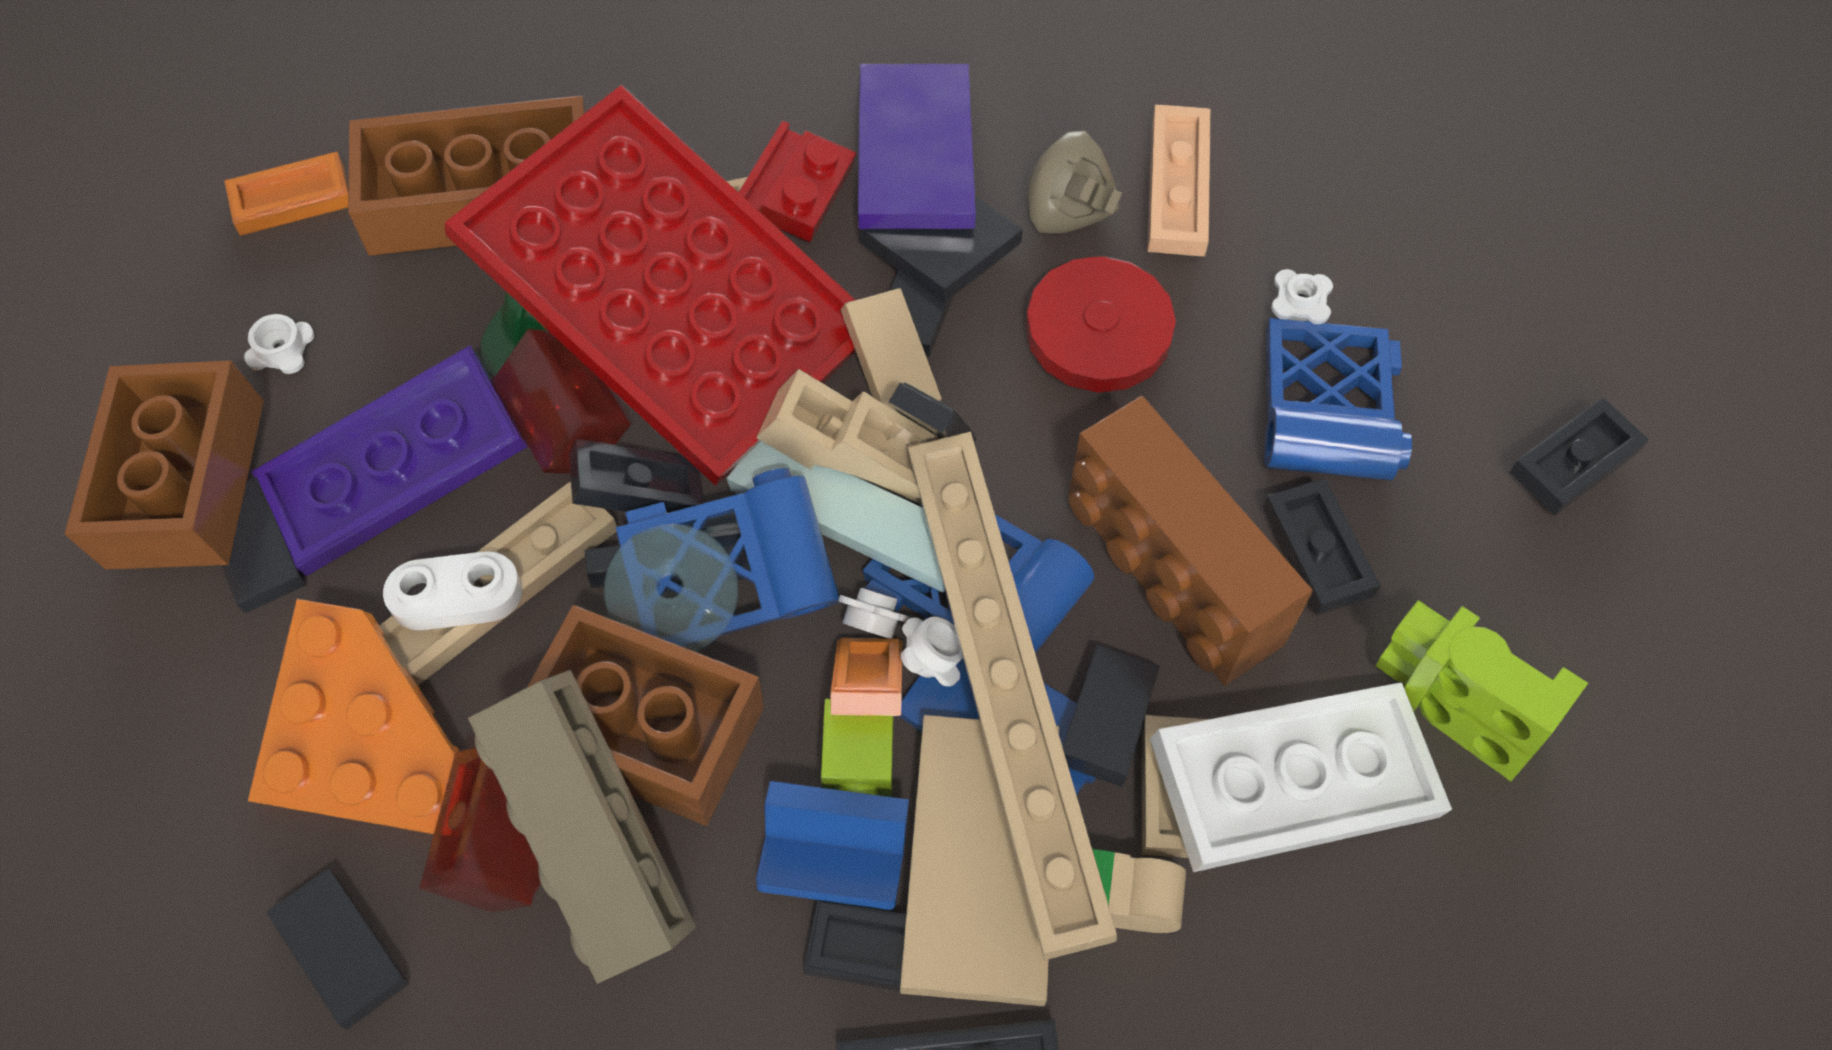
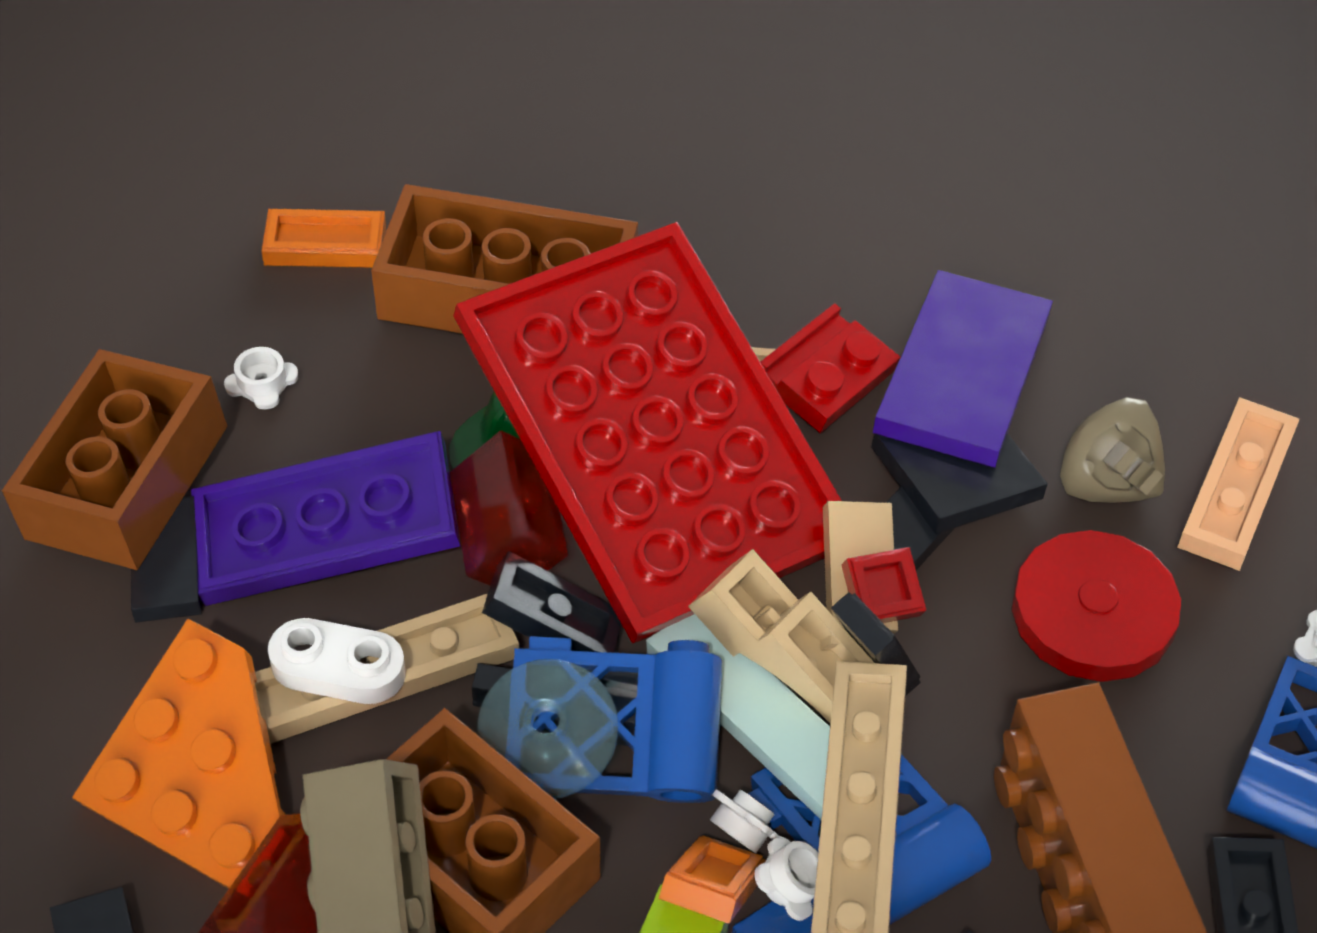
camera: 20 degrees right, 10 degrees down
none -> red tile [841,547,926,623]

